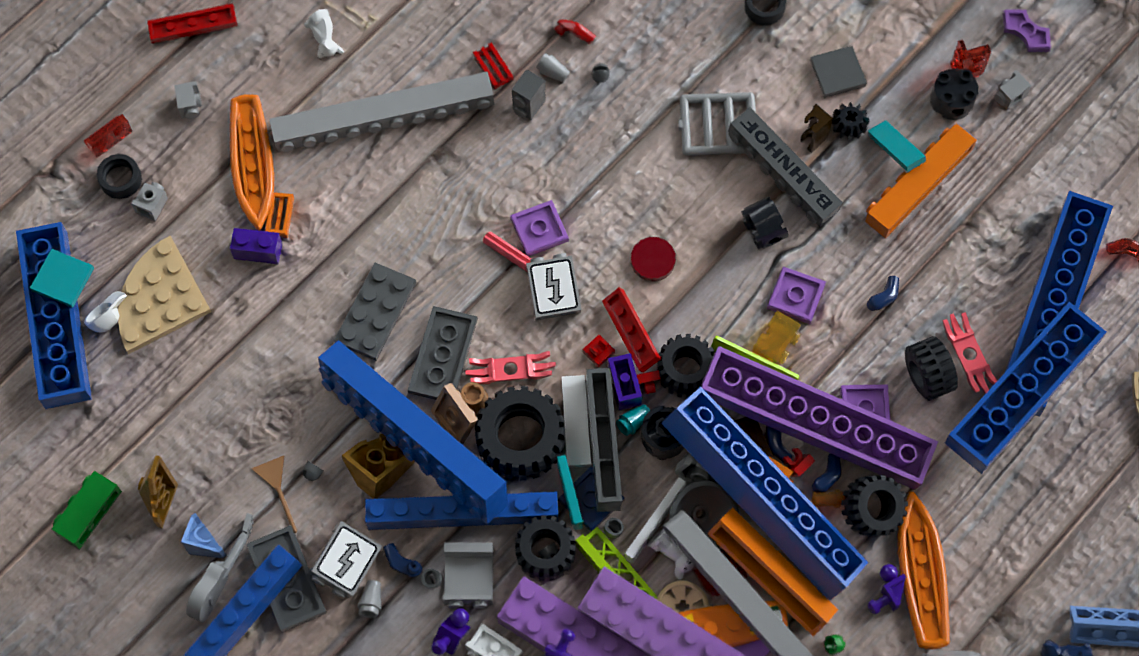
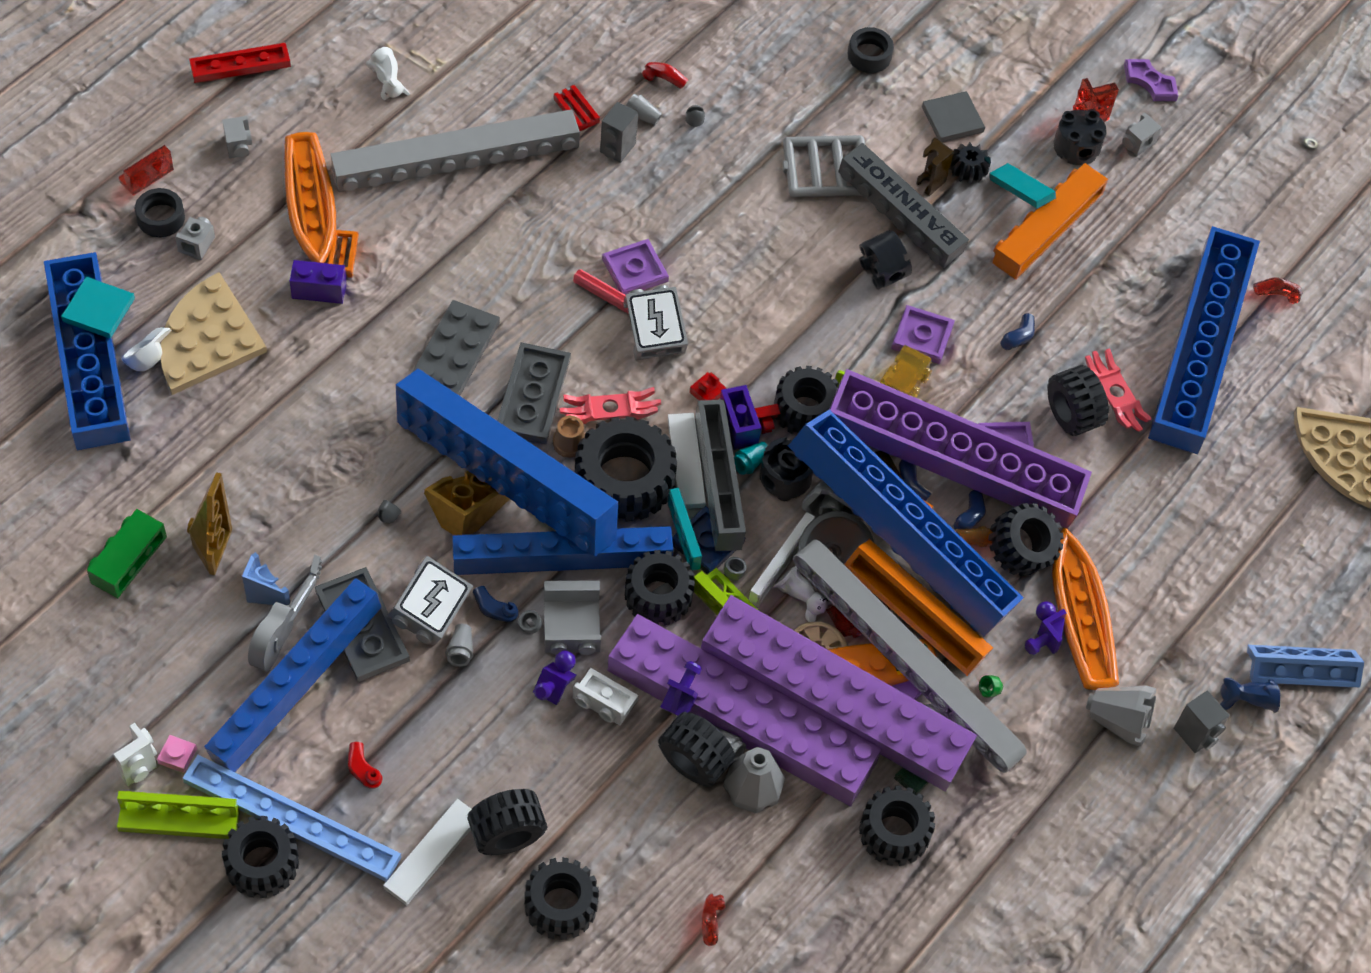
camera: 10 degrees left, 10 degrees down
medium nougat piece [251,455,297,533] -> none
medium nougat plate [431,383,478,444] -> none
red plate [602,287,661,373] -> none
dark red tile [631,237,676,281] -> none
red tile [783,448,815,477] -> none
blue brick [945,302,1107,474] -> none

